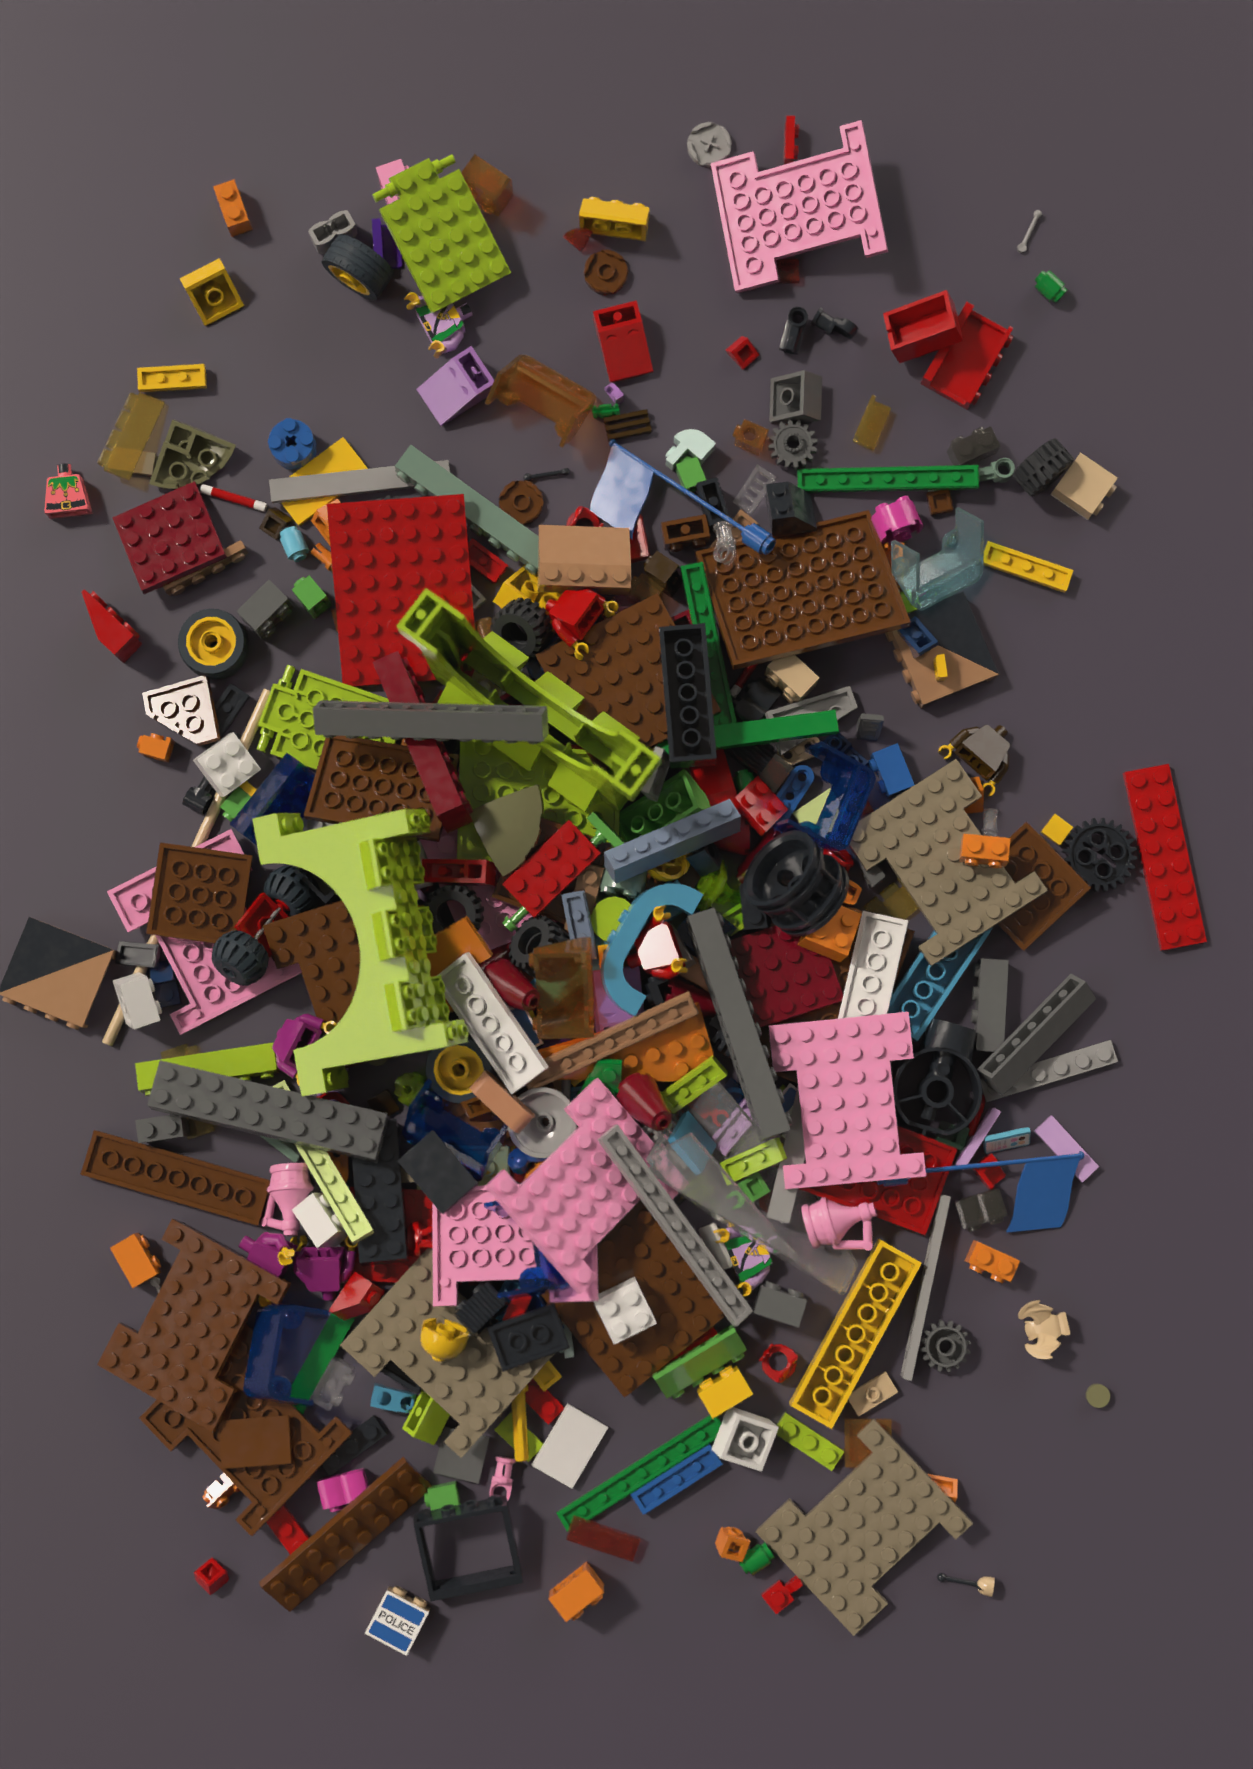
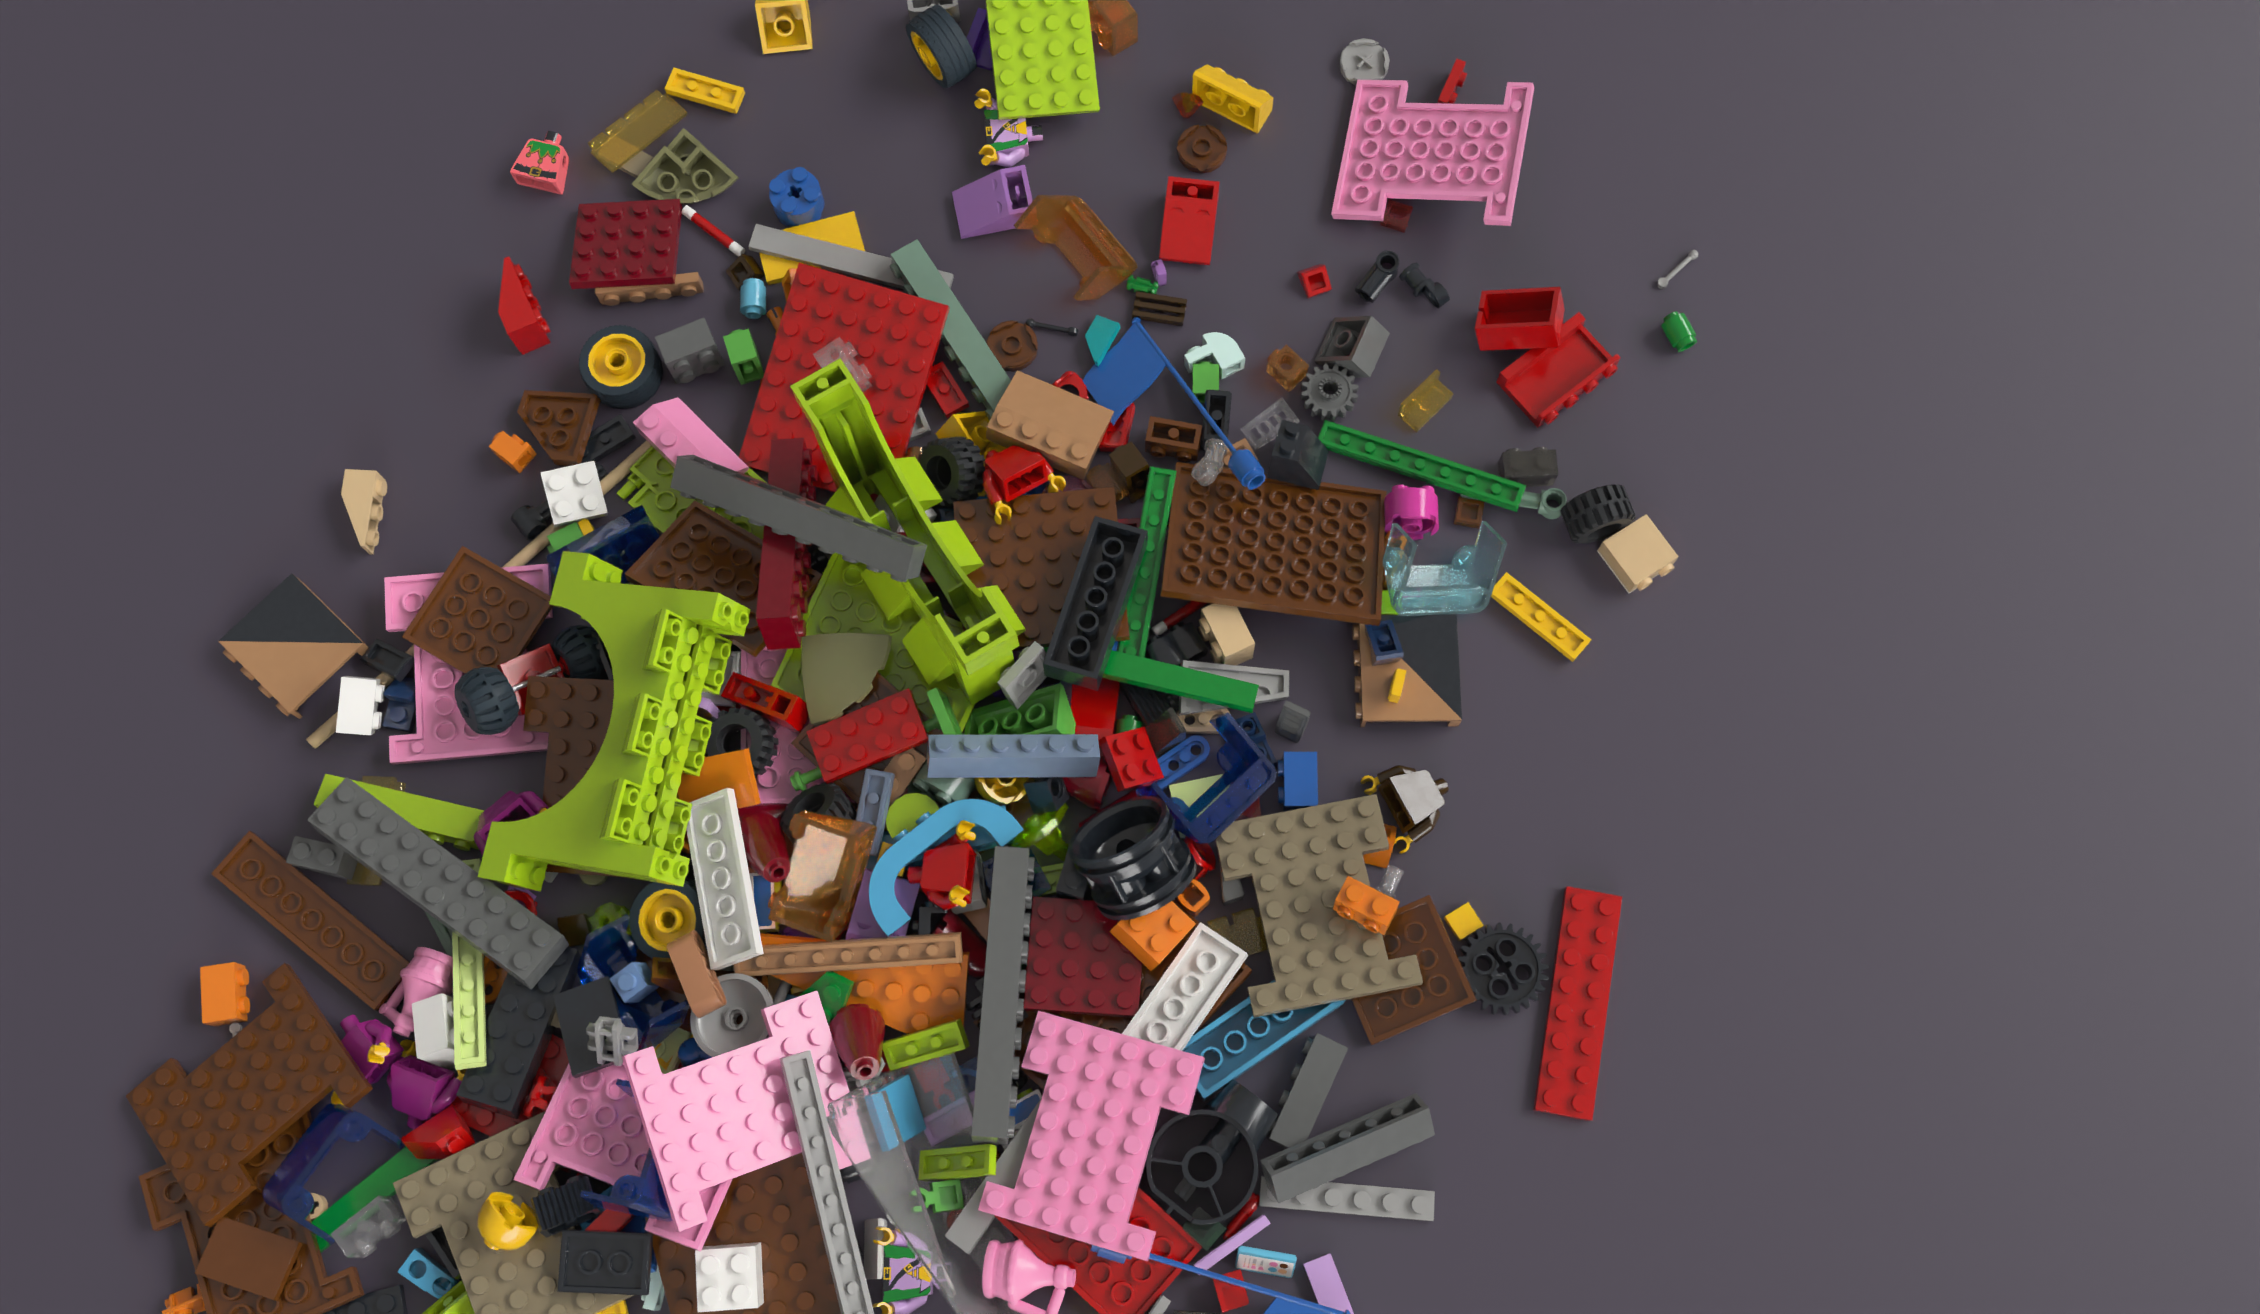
camera: 25 degrees right, 10 degrees down
none -> tan slope [341,469,387,555]
none -> light grey piece [586,1016,639,1066]
none -> medium blue brick [610,962,660,1003]
none -> bright pink slope [633,397,749,474]
none -> clear brick [813,337,872,392]
none -> teal tile [1085,315,1121,366]

